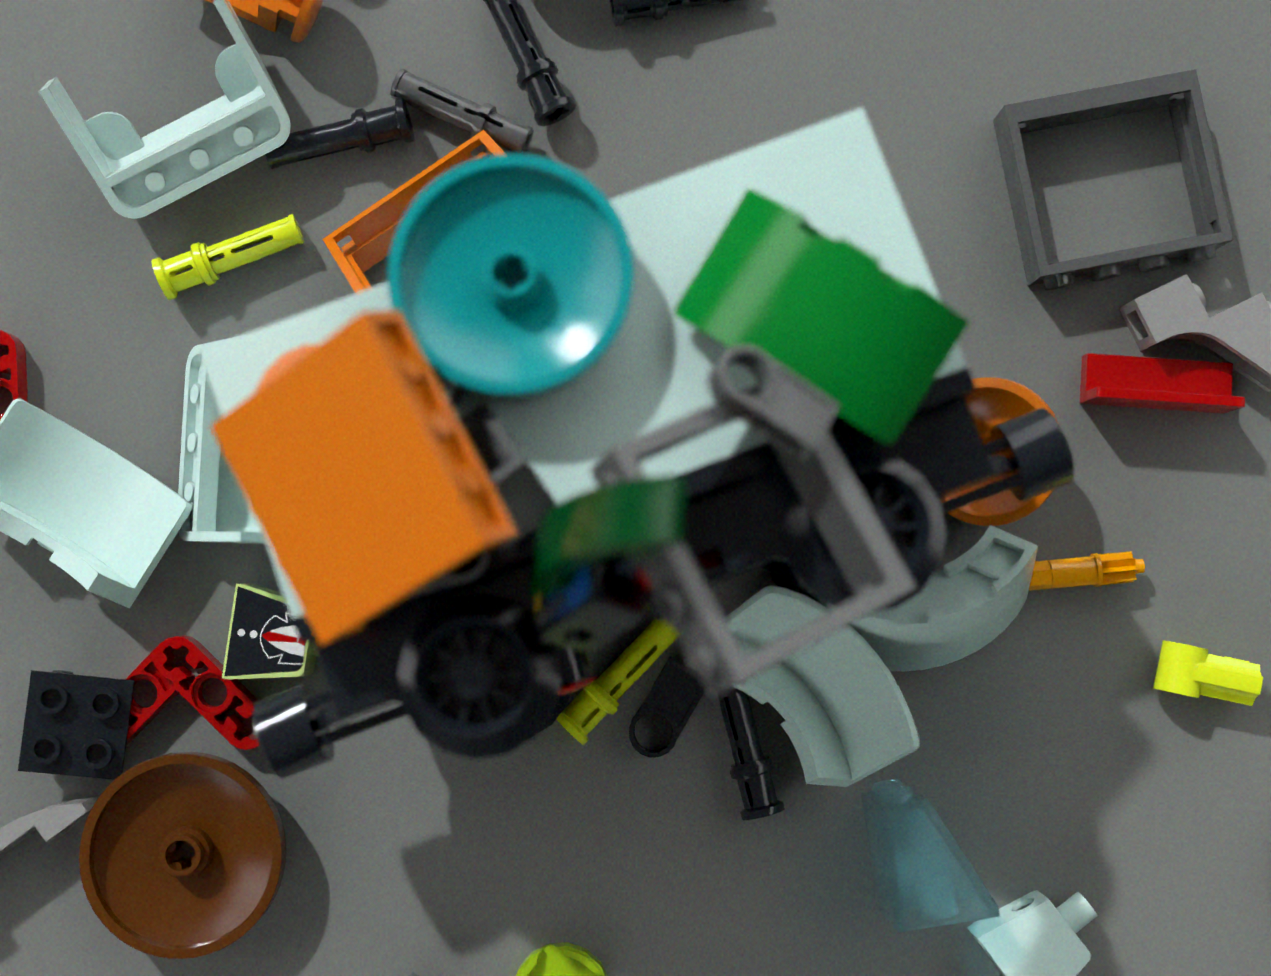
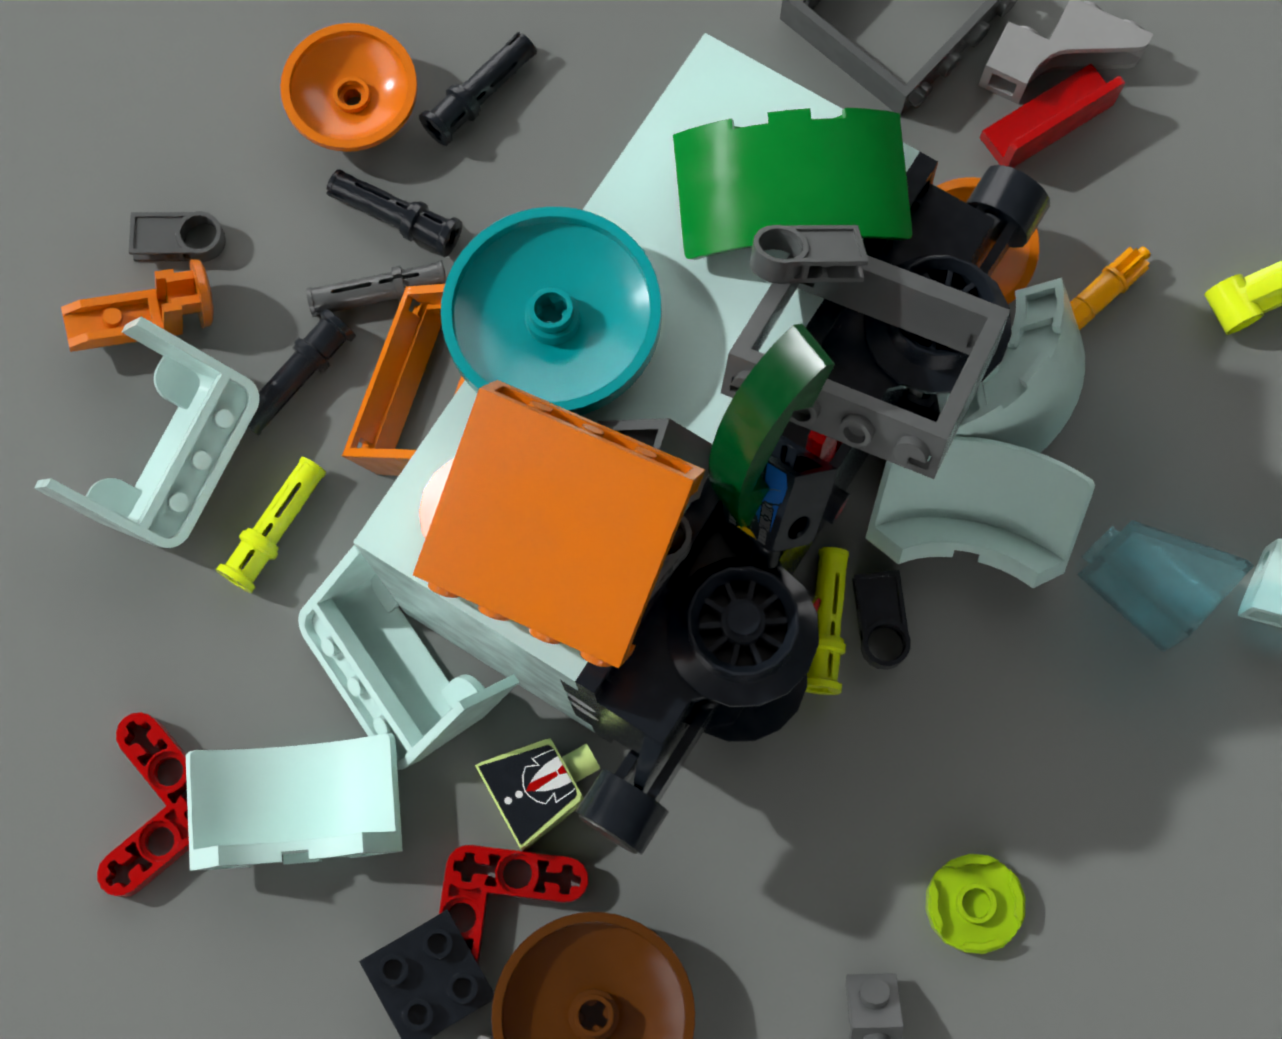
camera: 35 degrees left, 10 degrees down
black pin [718,687,785,820] -> none

